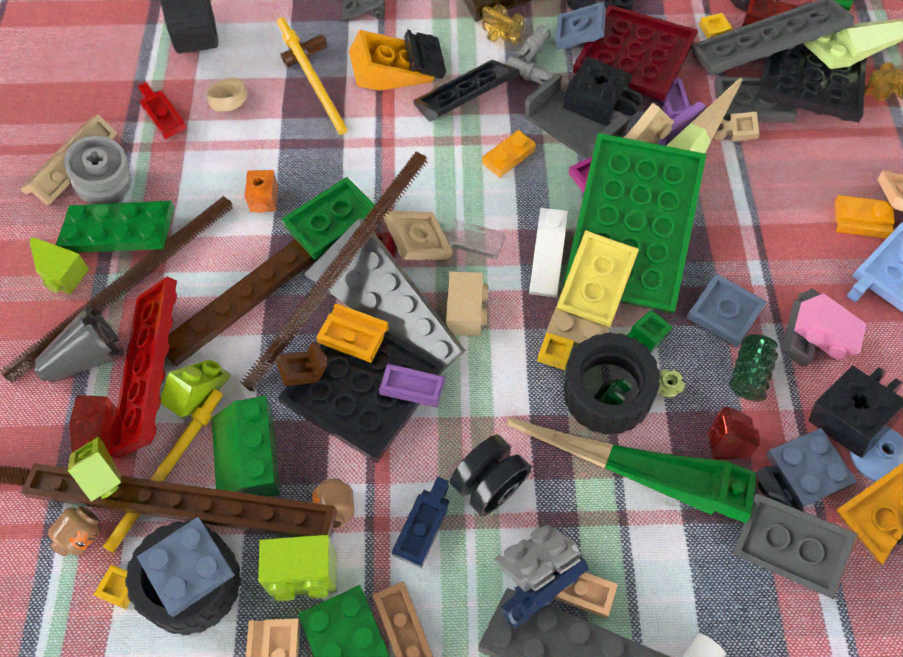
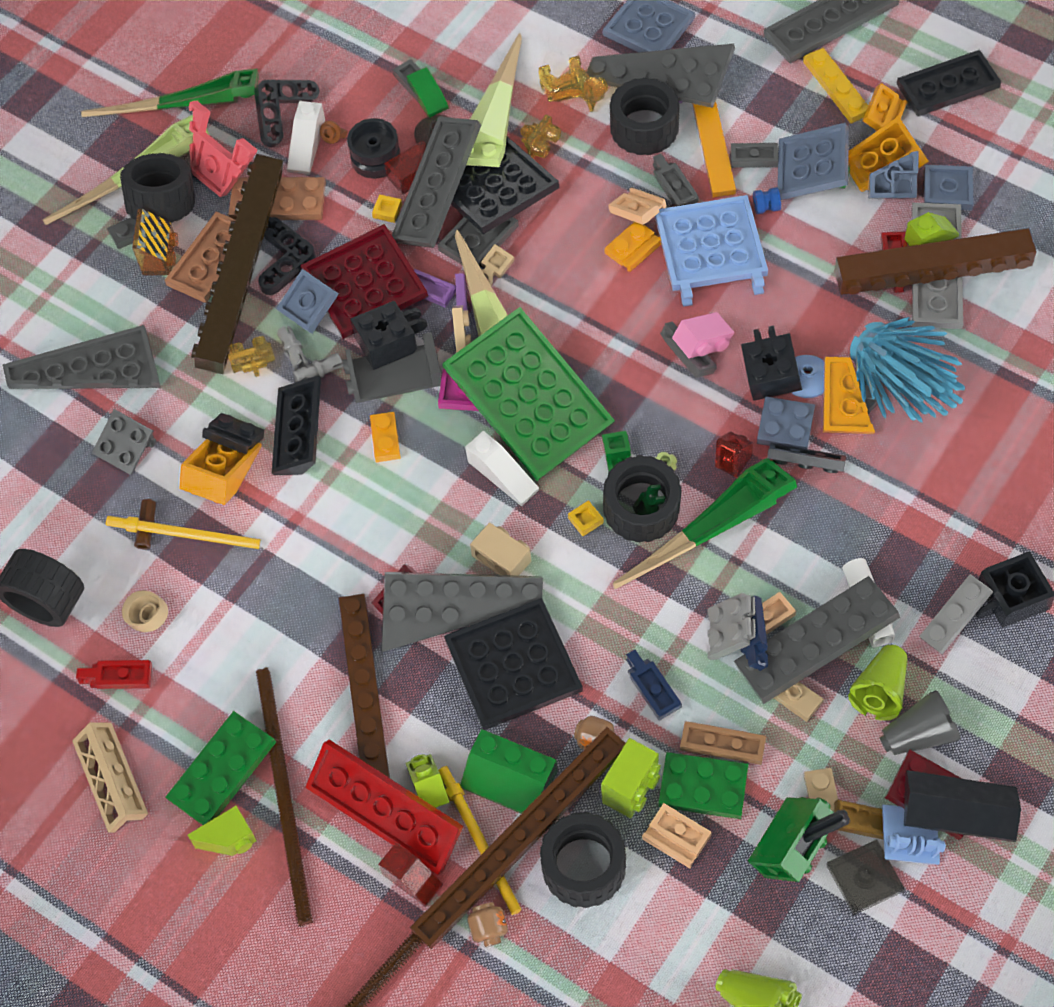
camera: 50 degrees left, 0 degrees up
dark grey cone [34,307,124,383] -> none
light grey wheel [64,135,132,204] -> none
lime slope [68,436,121,502] -> none
yellow tile [93,564,130,610] -> none
sand blue plate [137,517,235,617] -> none
reddish brown axle [240,152,428,392] -> none
orange brick [245,170,278,213] -> none
reddish brown bracket [276,342,327,386] -> none
green plate [281,177,376,260] -> none
light orange plate [316,303,389,363] -> none
medium lavender tile [379,364,445,408] -> none
tan plate [384,211,453,260] -> none
clear tile [446,219,505,260] -> none
black wheel [450,434,532,517] -> none
tan plate [545,309,610,348] -> none
light yellow tile [556,230,639,329] -> none
sand blue plate [687,273,767,347] -> none
clear green piece [729,334,778,402] -> none
dark grey plate [733,493,858,599] -> none

